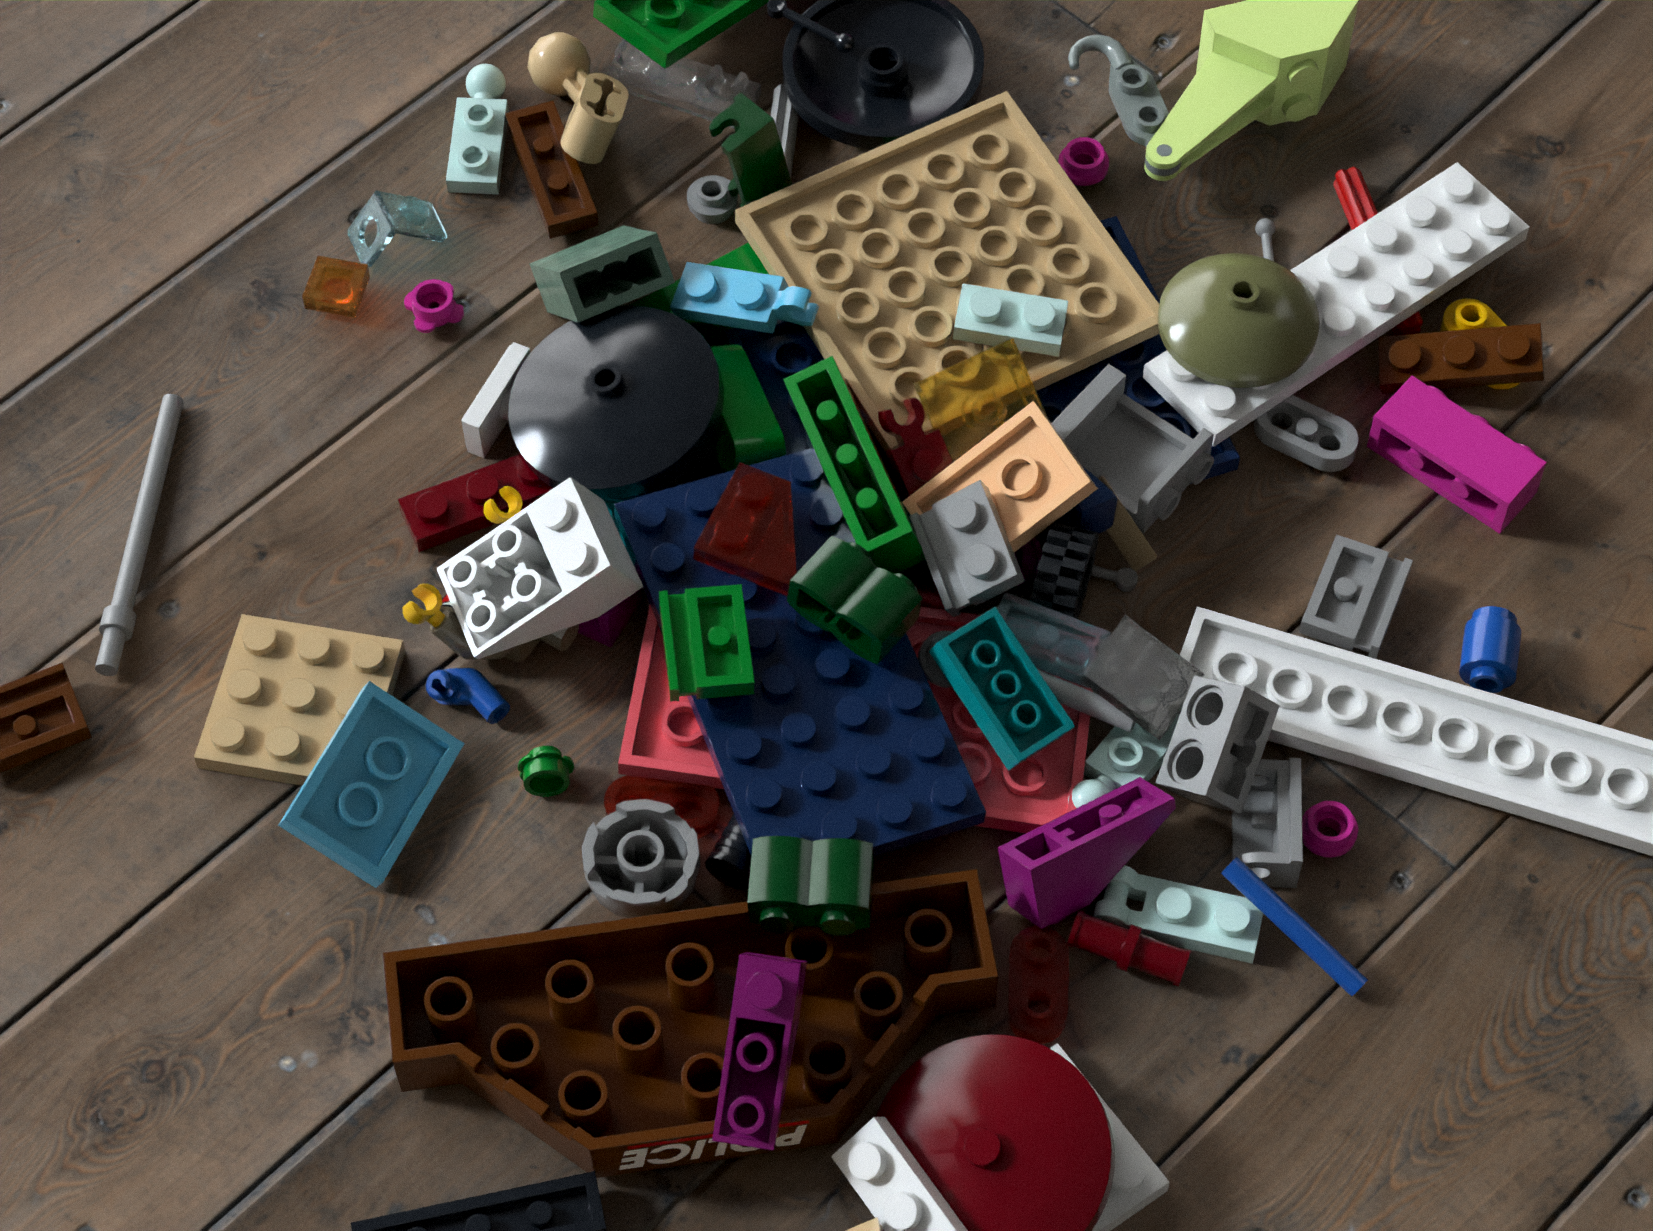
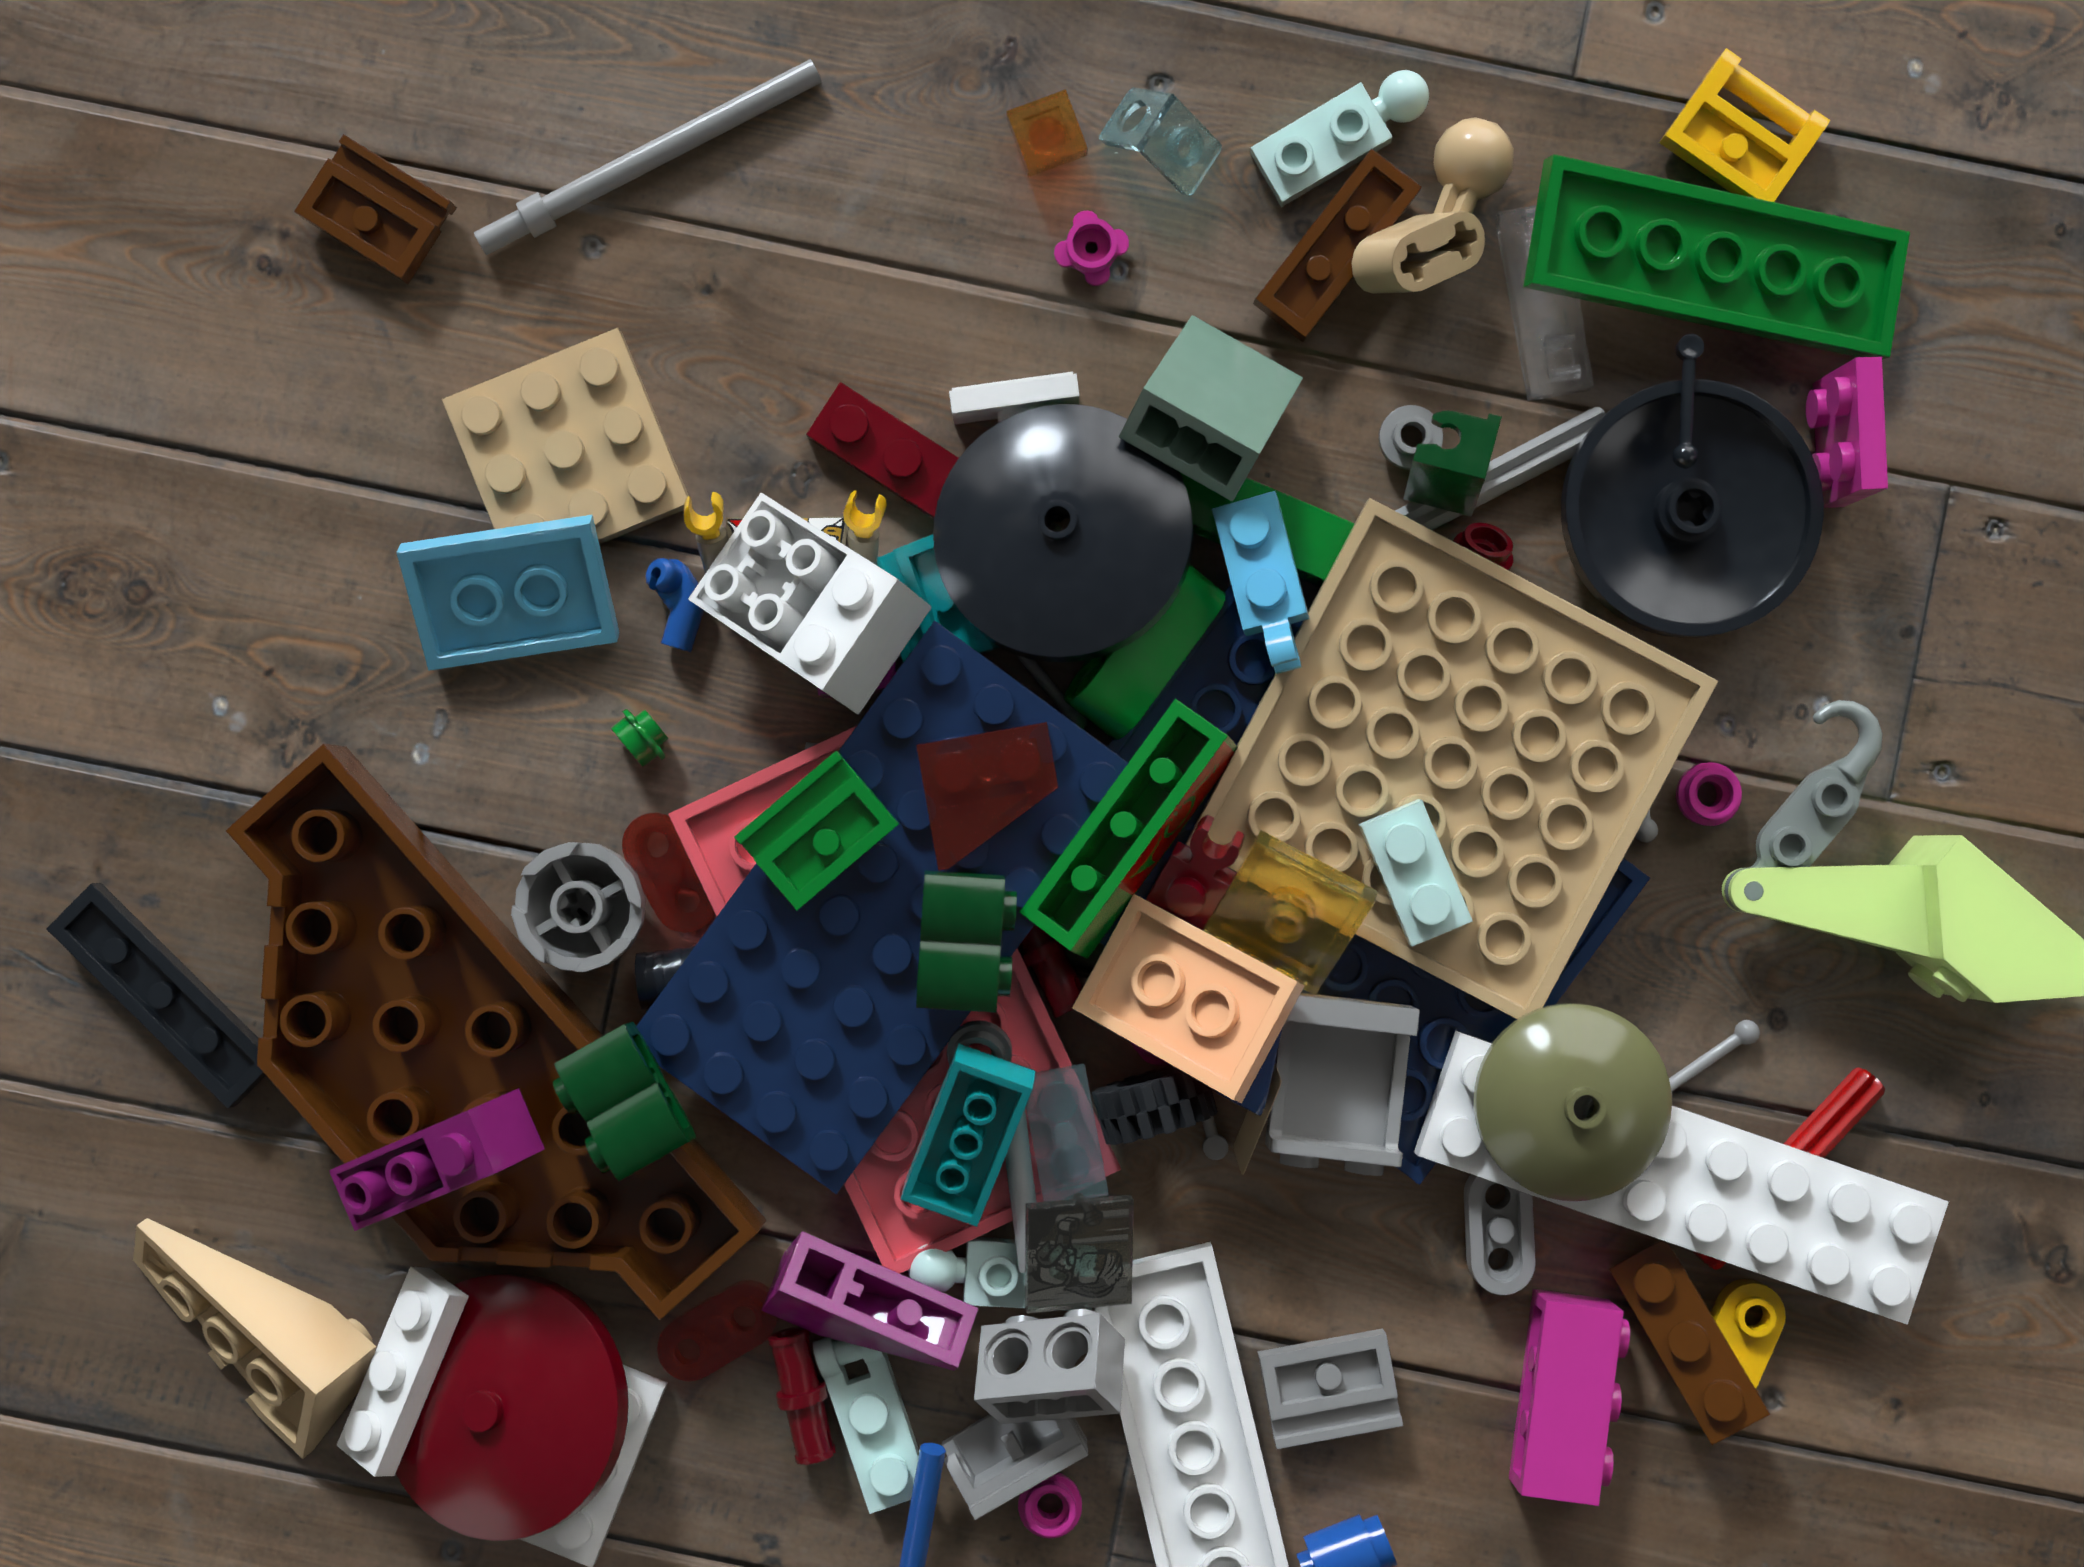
camera: 55 degrees right, 30 degrees up
light grey plate [910,480,1025,617] -> none

